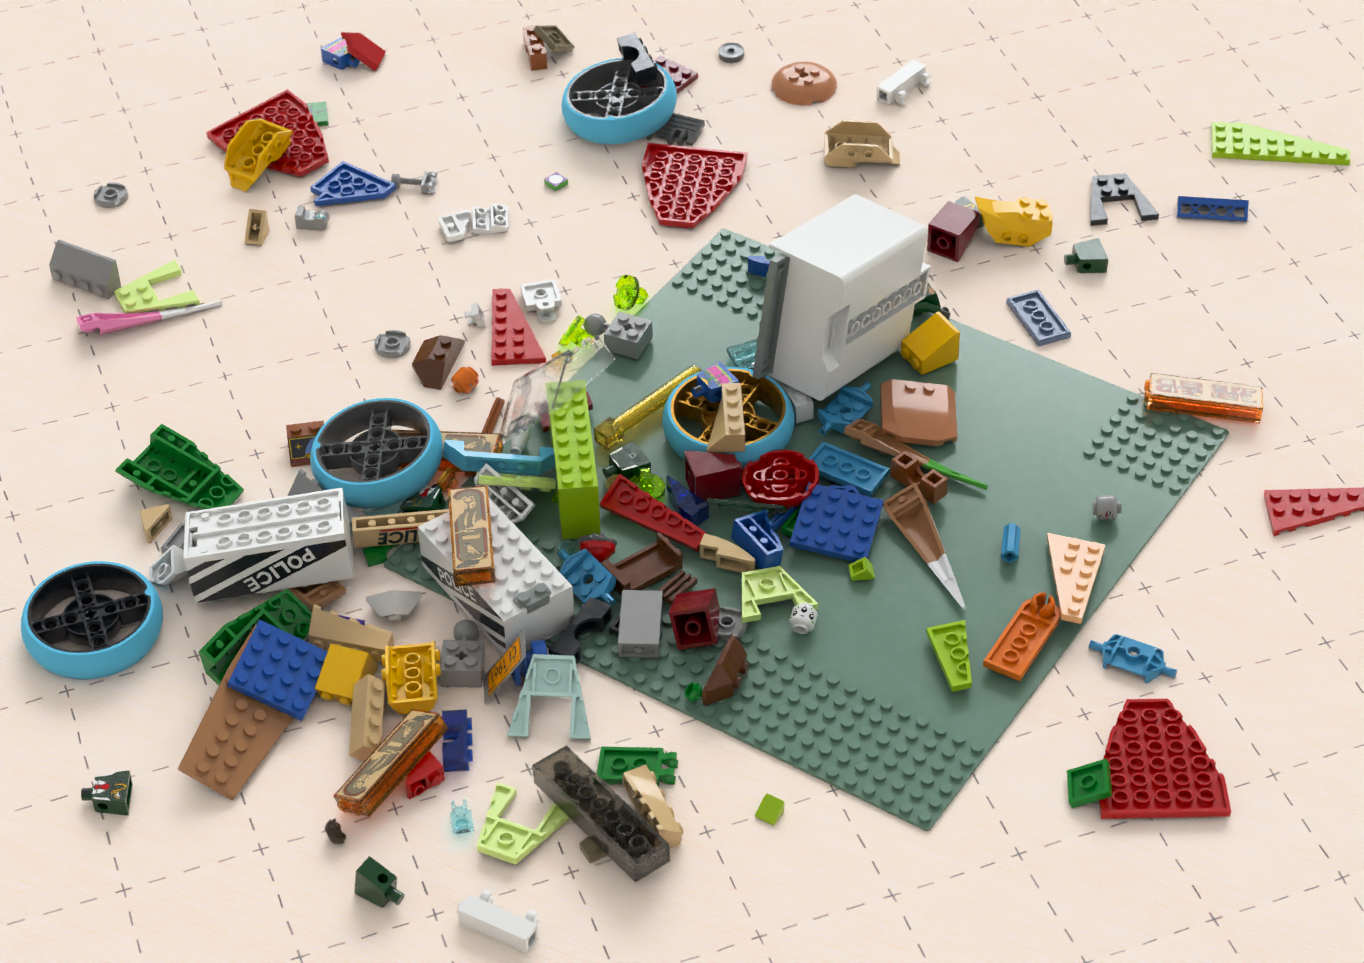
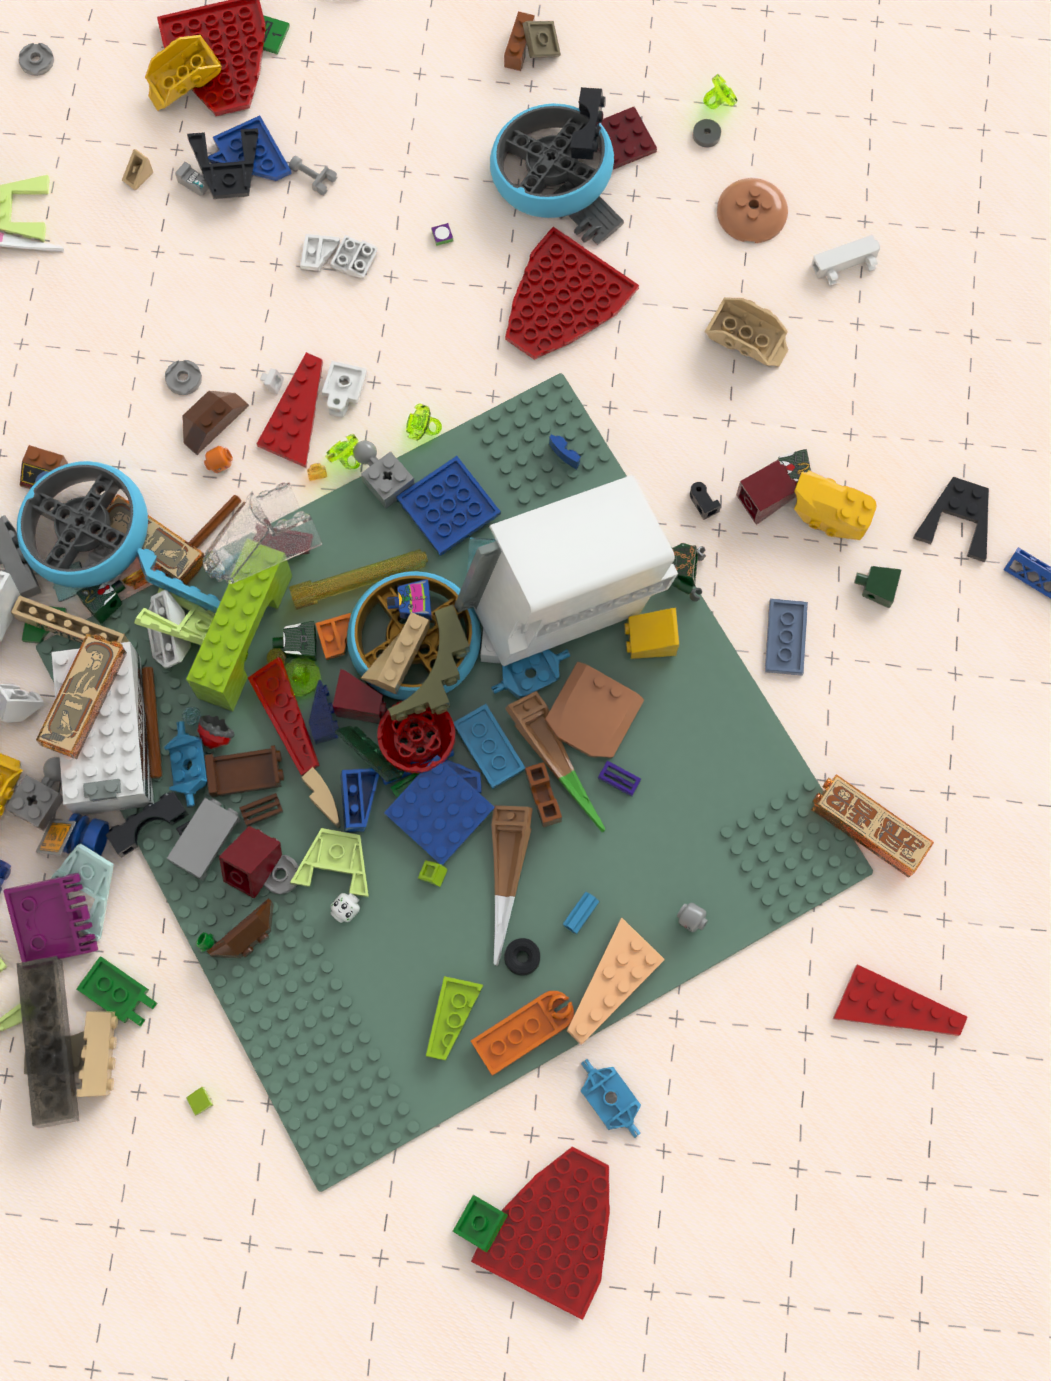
camera: 25 degrees right, 30 degrees up
none -> magenta hinge [3,873,98,967]
none -> black wing [187,128,259,199]
none -> orange wing [315,613,351,660]
none -> olive arch [388,605,470,721]
none -> blue plate [396,456,501,556]
none -> black tyre [504,938,540,976]
none -> dark purple tile [598,761,641,797]
none -> clear neon green tile [703,74,738,109]

